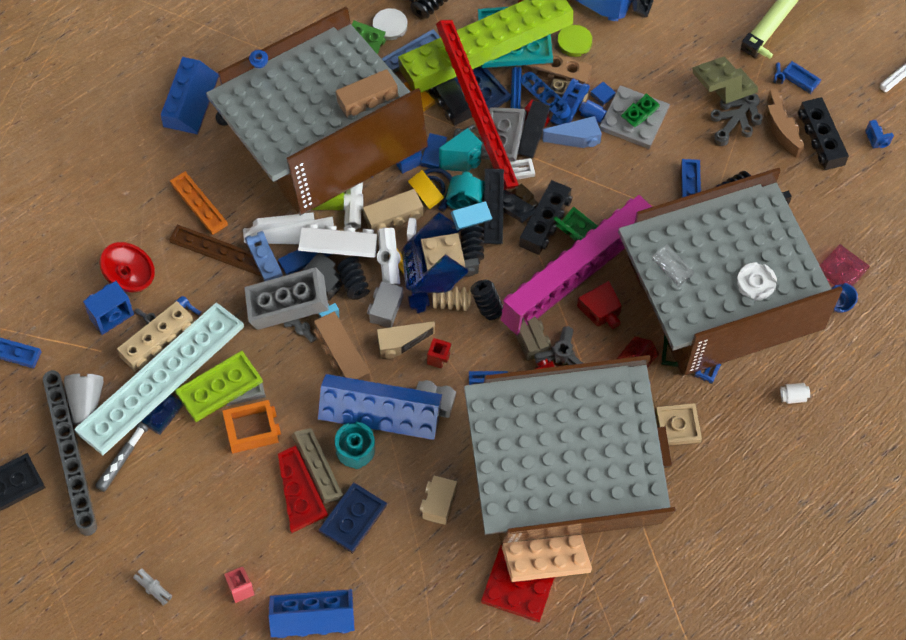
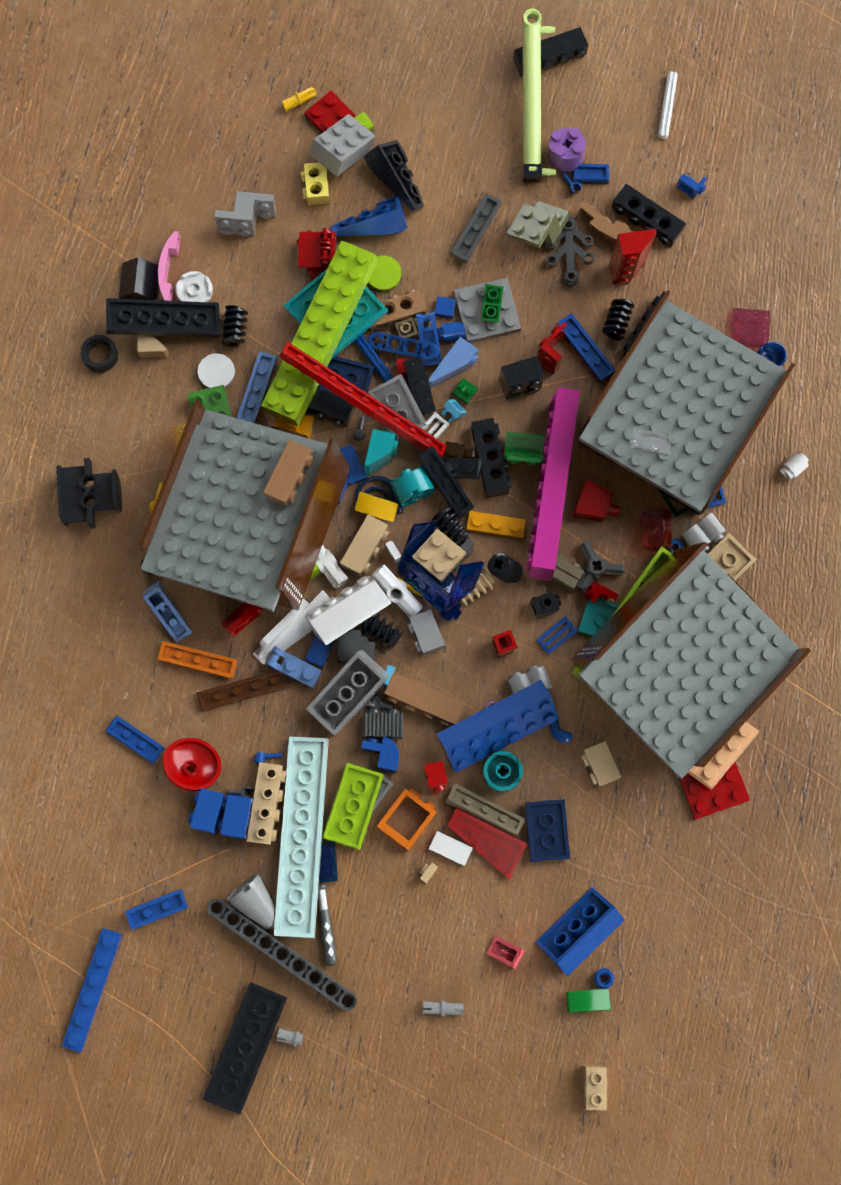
camera: 40 degrees left, 15 degrees up
blue slope [160,57,219,134] -> none
blue plate [249,50,268,68] -> none
tan slope [377,321,435,359] -> none
medium azure tile [451,201,492,230] -> none
white tile [737,262,777,301] -> none
none -> black piece [56,458,122,529]
none -> blue tile [106,715,165,764]
none -> medium blue slope [143,580,192,643]
none -> blue brick [218,795,253,840]
none -> red bracket [221,603,262,637]
none -> light grey pin [276,1028,303,1048]
none -> blue brick [361,736,399,773]
none -> dark grey brick [363,709,403,739]
none -> tan plate [419,863,438,884]
none -> red brick [423,761,448,794]
none -> white tile [429,831,473,866]
none -> medium azure tile [442,399,467,423]
none -> dark grey plate [451,193,502,264]
none -> green tile [452,378,478,405]
none -> light orange plate [467,511,526,539]
none -> black brick [499,356,544,400]
none -> black brick [530,591,561,619]
none -> red bracket [537,322,567,375]
none -> medium lavender brick [548,128,586,172]
none -> blue arm [549,720,572,743]
none -> red slope [609,229,656,285]
none -> light grey brick [680,513,726,552]

